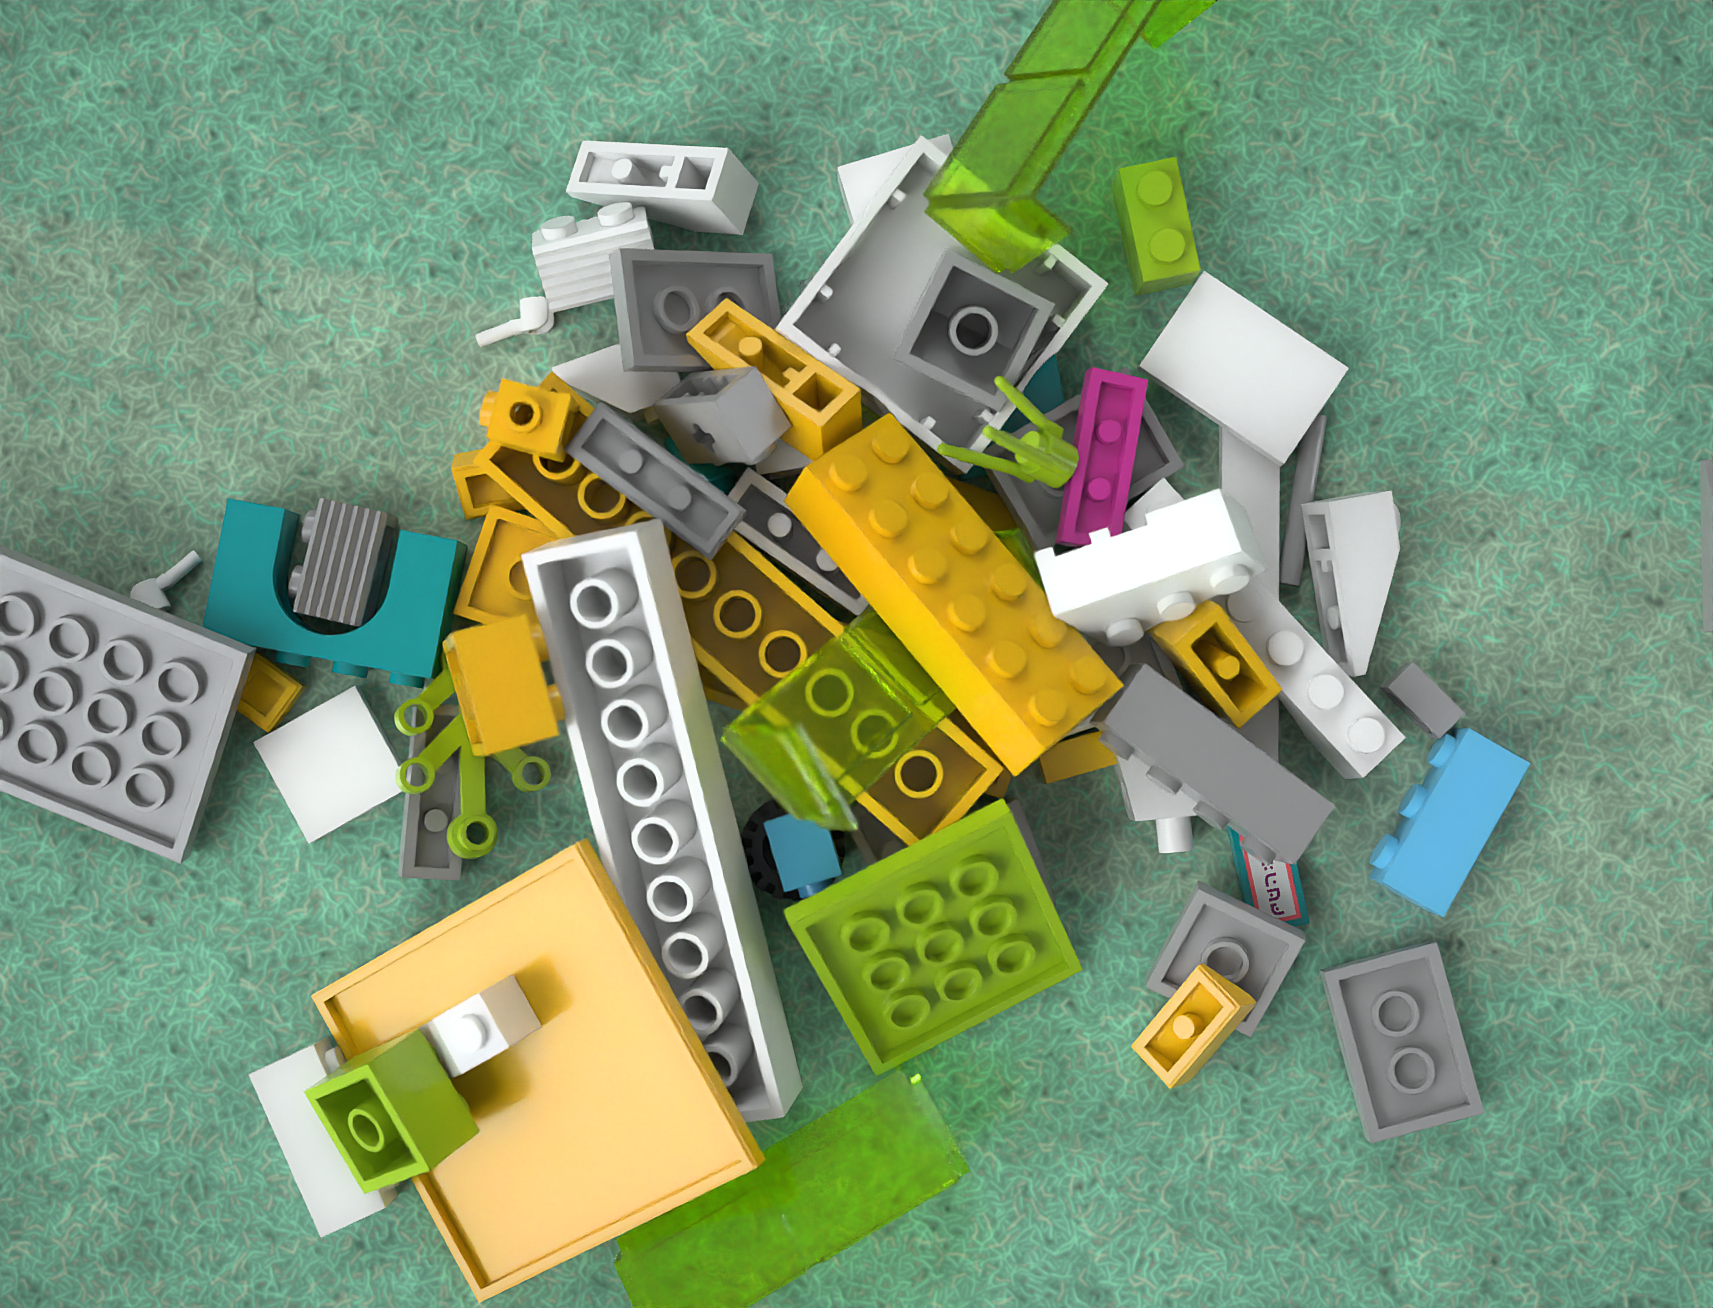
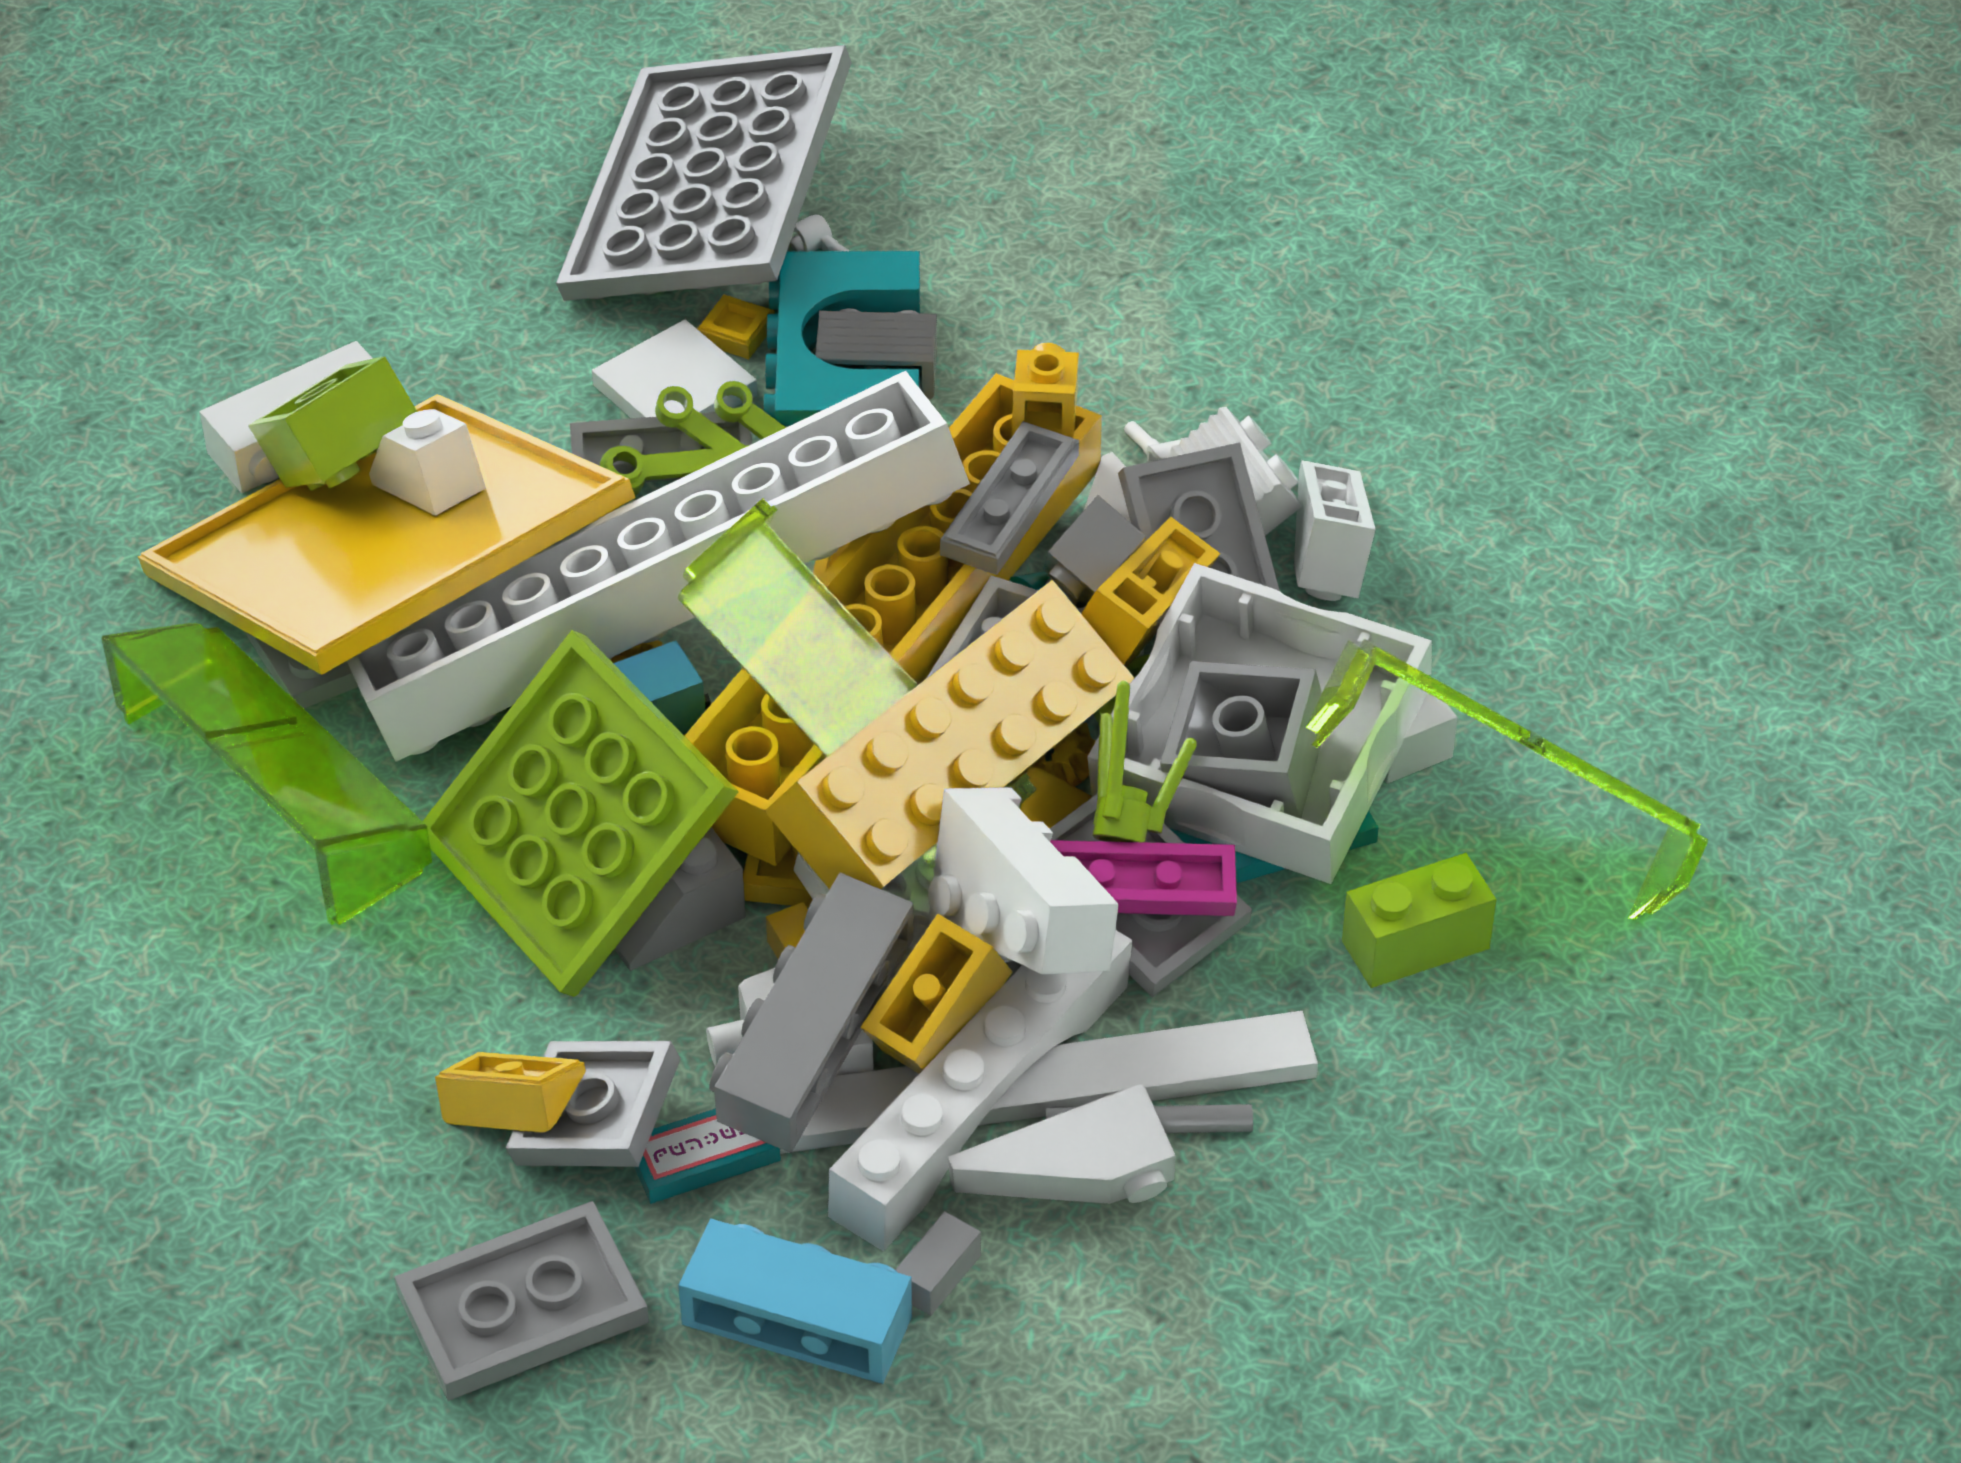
camera: 75 degrees right, 40 degrees down
yellow brick [442,613,566,756] -> none
white tile [1137,271,1349,466] -> none

